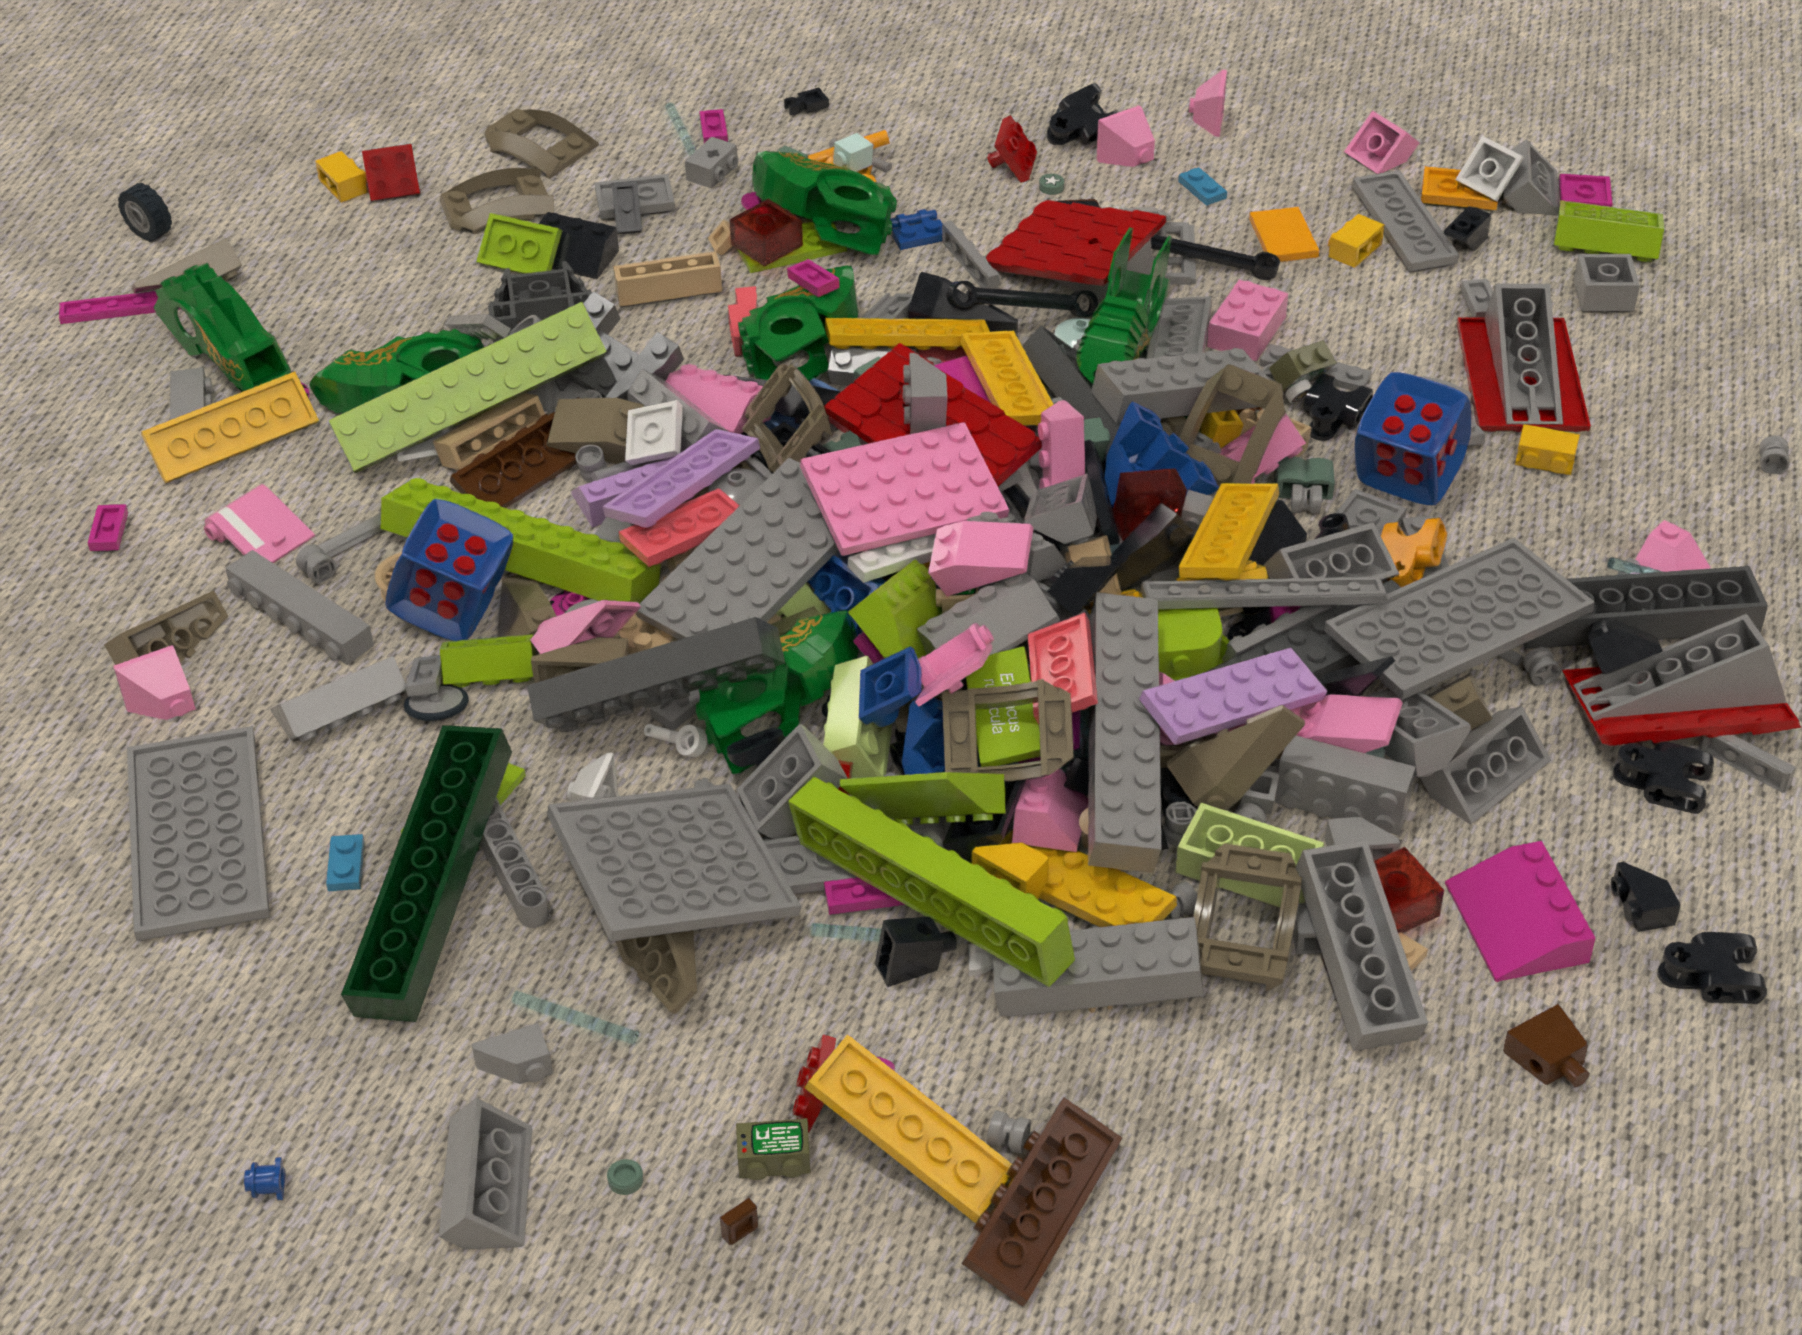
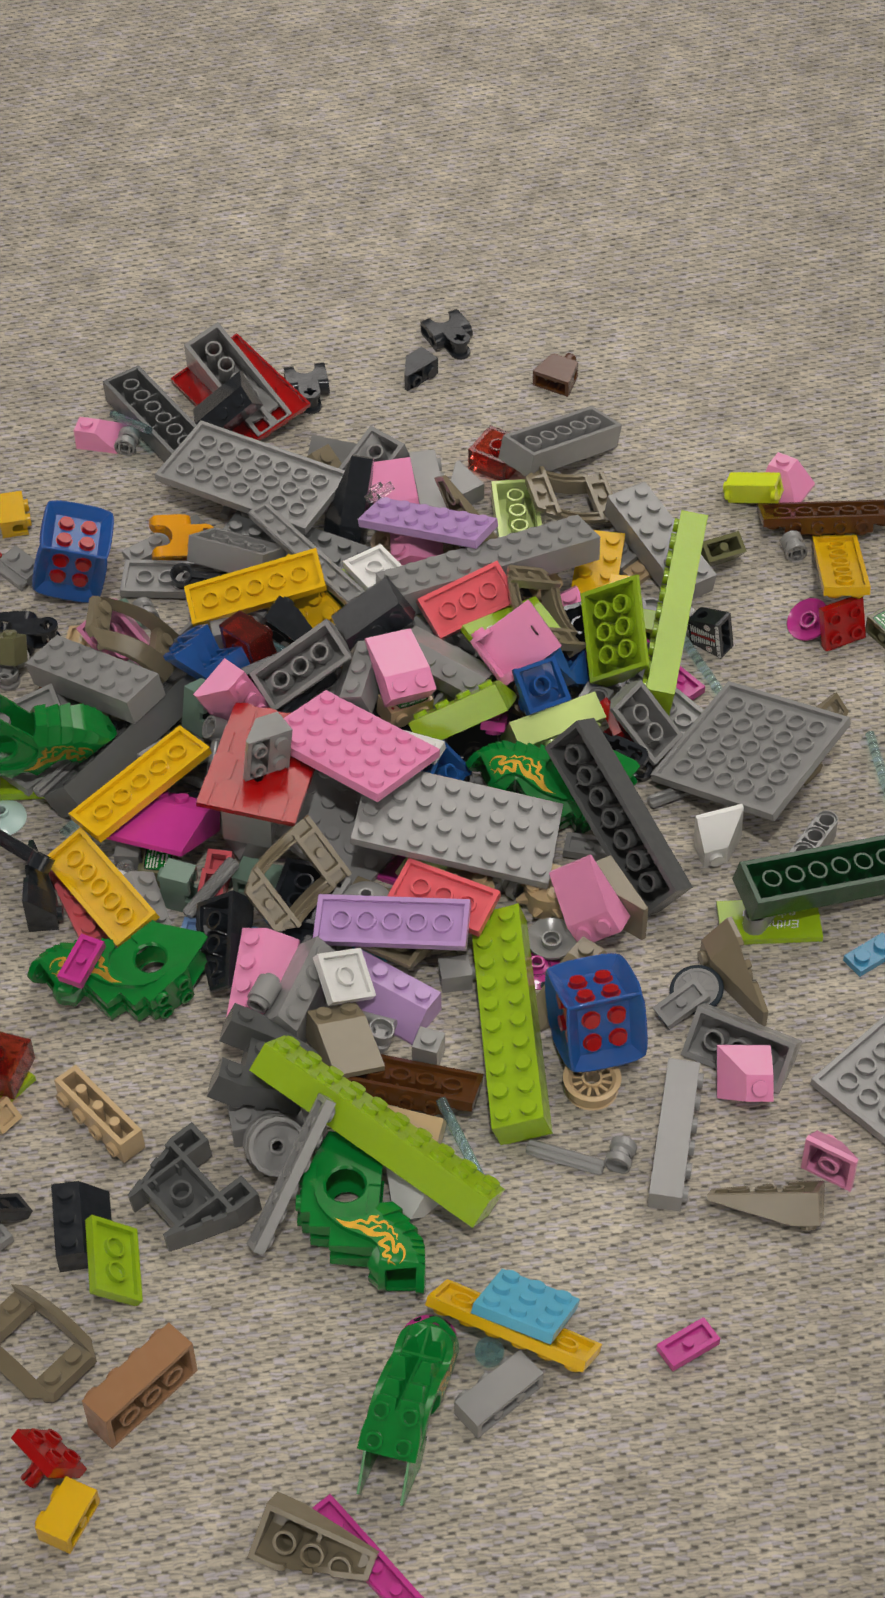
camera: 120 degrees left, 5 degrees up
bright pink door [204,484,315,563] -> none
lime brick [439,634,536,688] -> none
coral slope [728,286,757,357] -> none
light grey plate [862,293,913,319] -> none
dark pink slope [1445,841,1596,982] -> none
light grey tile [1700,735,1796,793] -> none
none -> medium nougat brick [82,1322,198,1449]
none -> light grey brick [247,973,282,1013]
none -> white plate [343,544,402,591]
none -> clear plate [364,481,395,504]
none -> light grey brick [412,1026,445,1065]
none -> clear light blue bar [436,1097,484,1174]
none -> medium azure plate [471,1269,580,1345]
none -> dark tan wedge [697,917,769,1026]
none -> olive brick [701,531,747,567]
none -> bright pink slope [717,1045,773,1102]
none -> neon yellow brick [723,472,784,503]
none -> bright pink slope [766,452,815,503]

